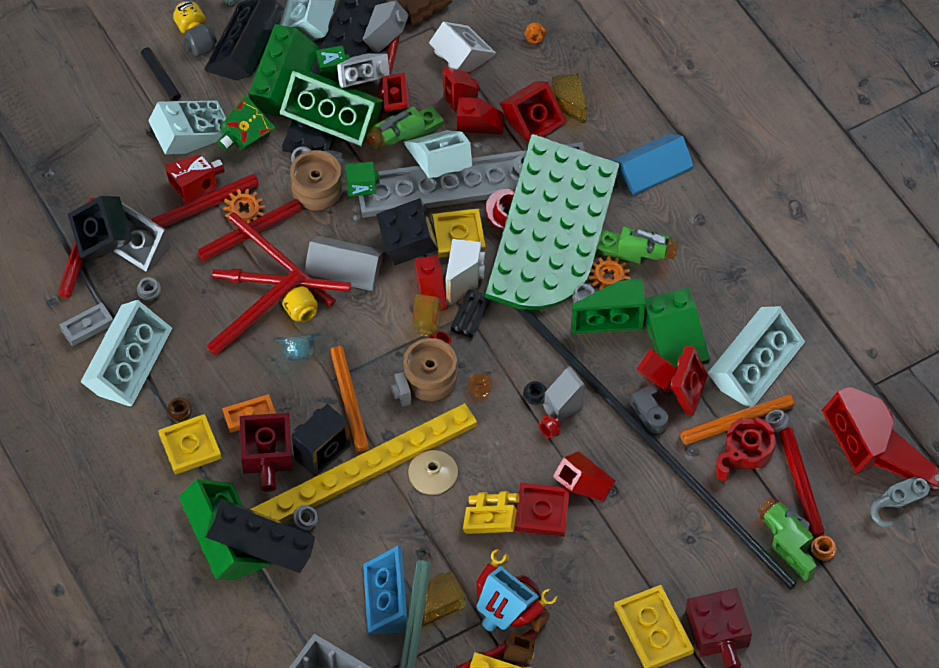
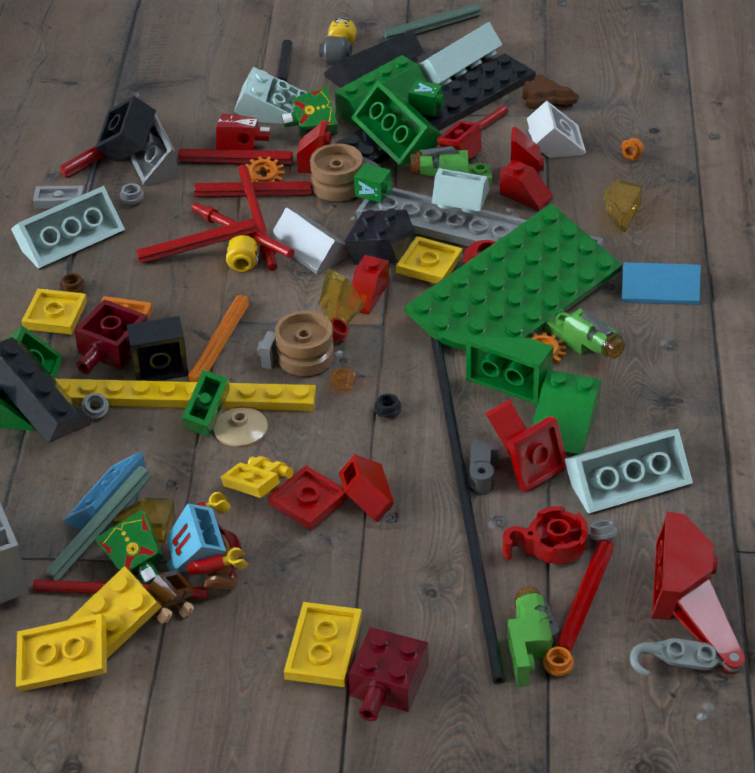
camera: 35 degrees right, 15 degrees down
clear light blue hat [273,332,321,361] -> none
white slope [337,54,390,88] -> none
light grey slope [363,0,409,54] -> none
white slope [446,239,485,305] -> none
black tile [451,289,491,338] -> none
red slope [499,81,566,143] -> none
red plate [538,415,561,439] -> none
light grey slope [543,366,584,422] -> none
orange axle [680,394,795,445] -> none
none -> green torso [94,510,164,584]
none -> green brick [182,370,230,437]
none -> red slope [296,122,332,174]

